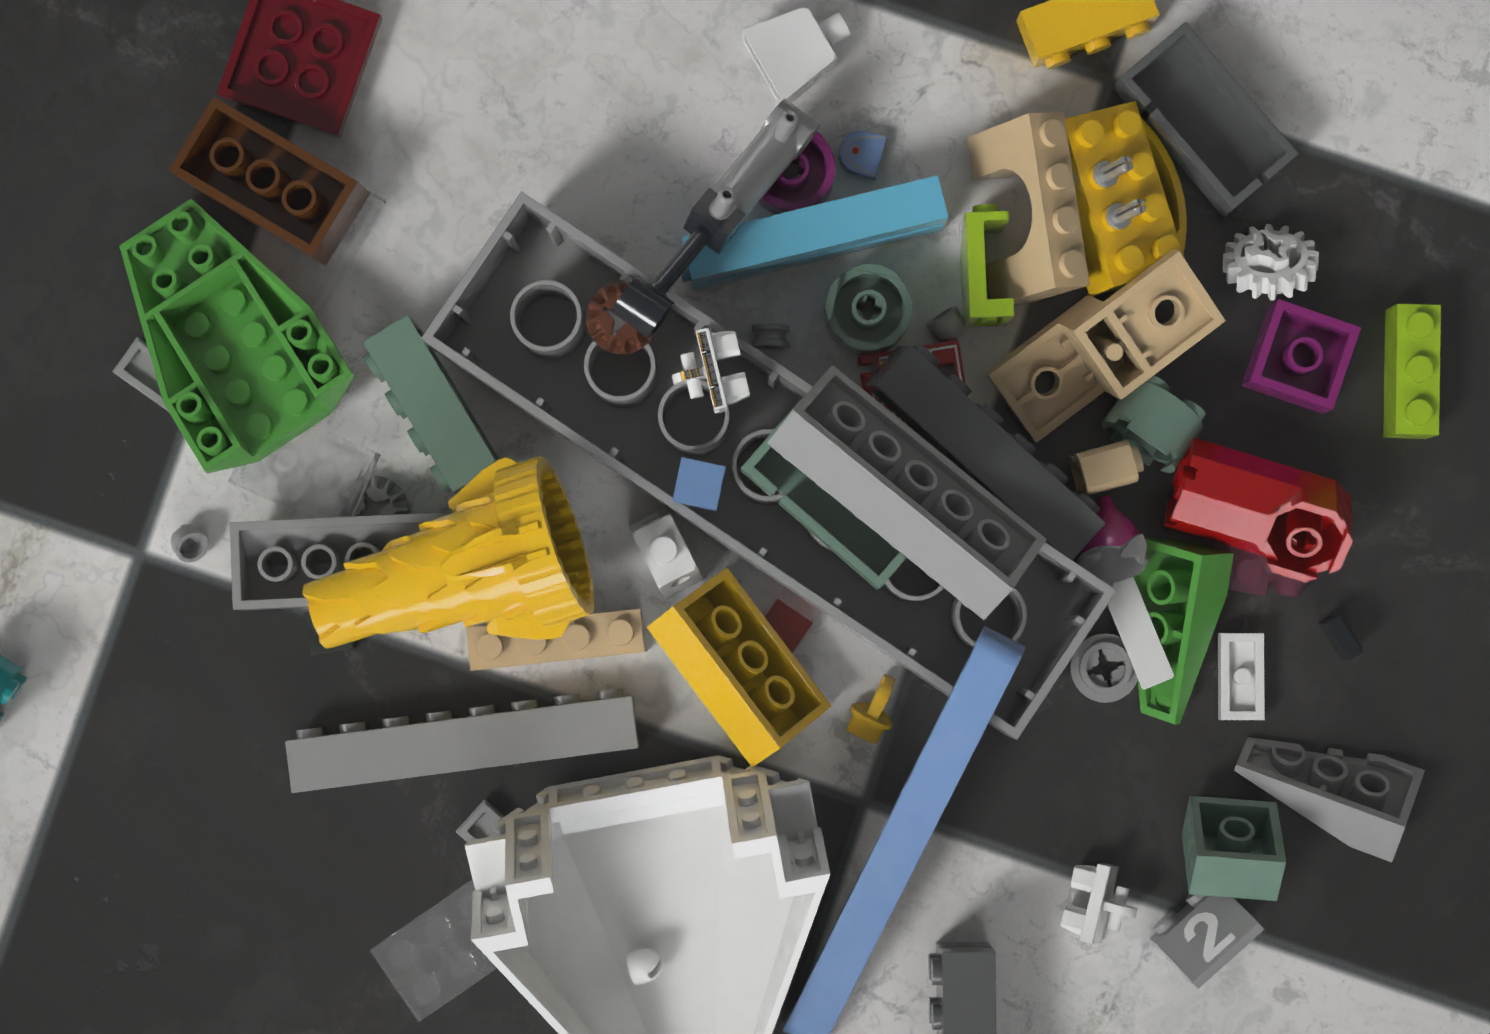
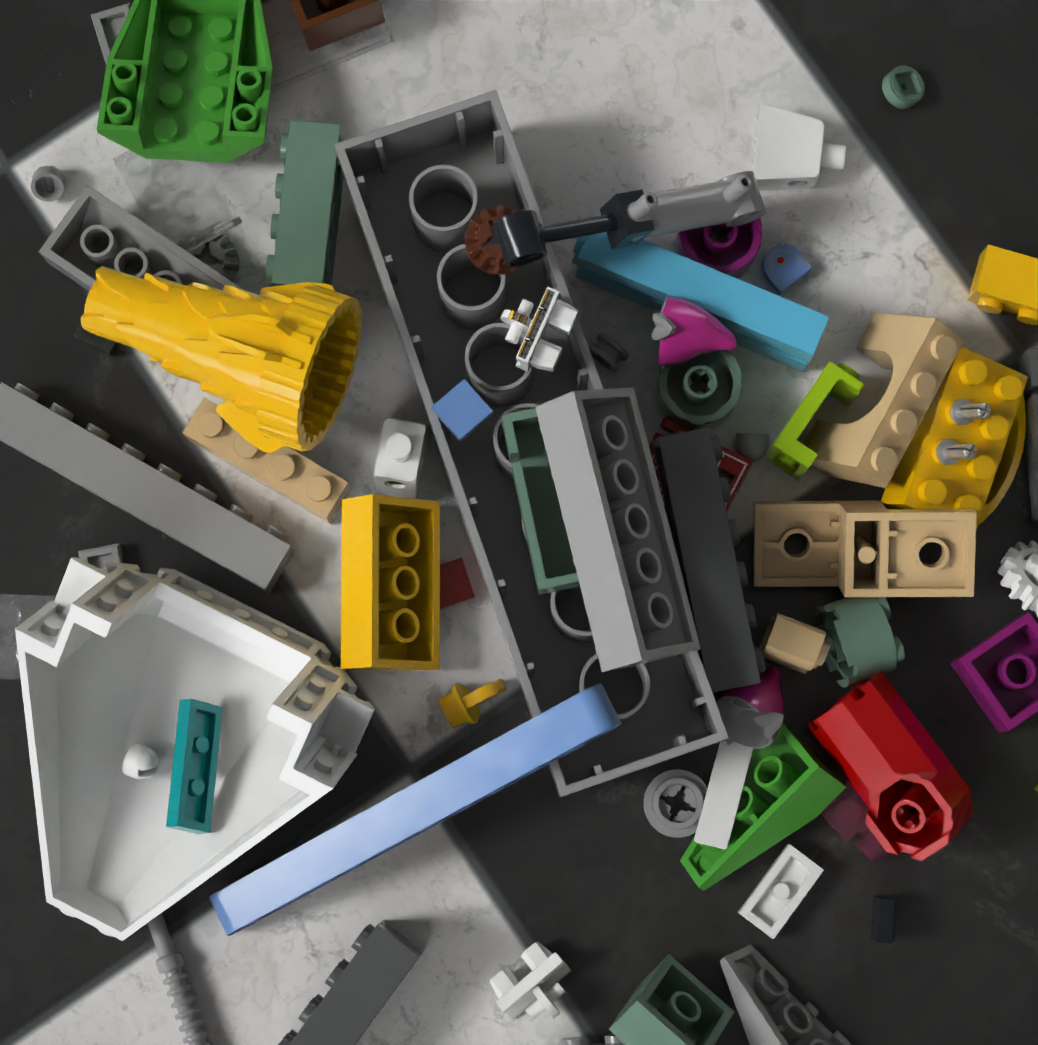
camera: 35 degrees right, 5 degrees down
none -> teal plate [166,698,223,834]
none -> dark pink hat [651,295,737,367]

